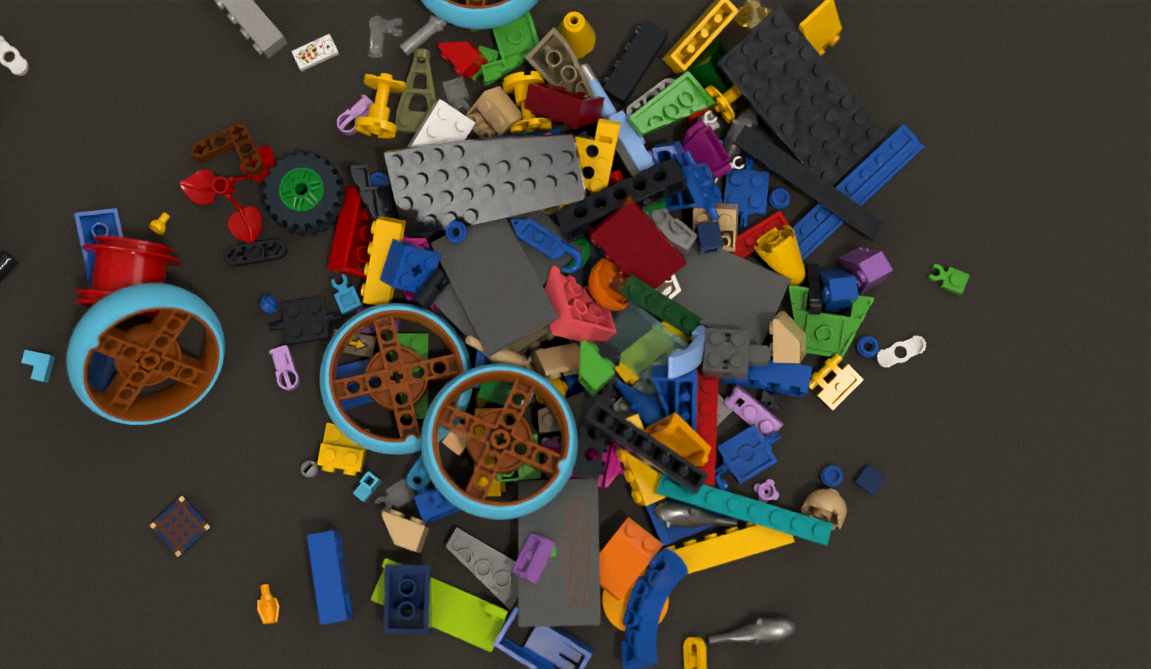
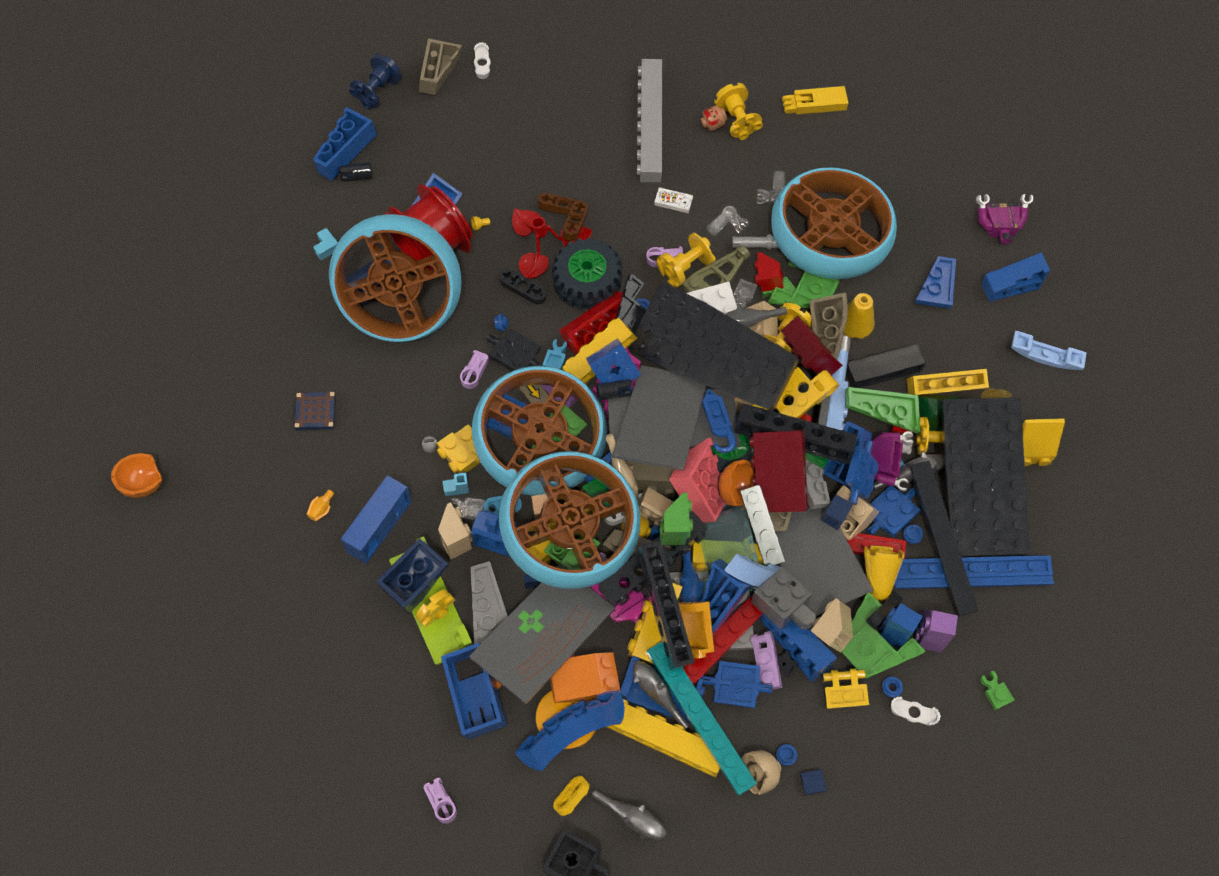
camera: 35 degrees right, 15 degrees down
blue plate [446,221,467,243] -> none
medium lavender slope [511,532,555,584] -> none
lavender plate [754,479,779,503] -> none
none -> yellow plate [416,590,455,628]
none -> dark grey piece [725,305,787,328]

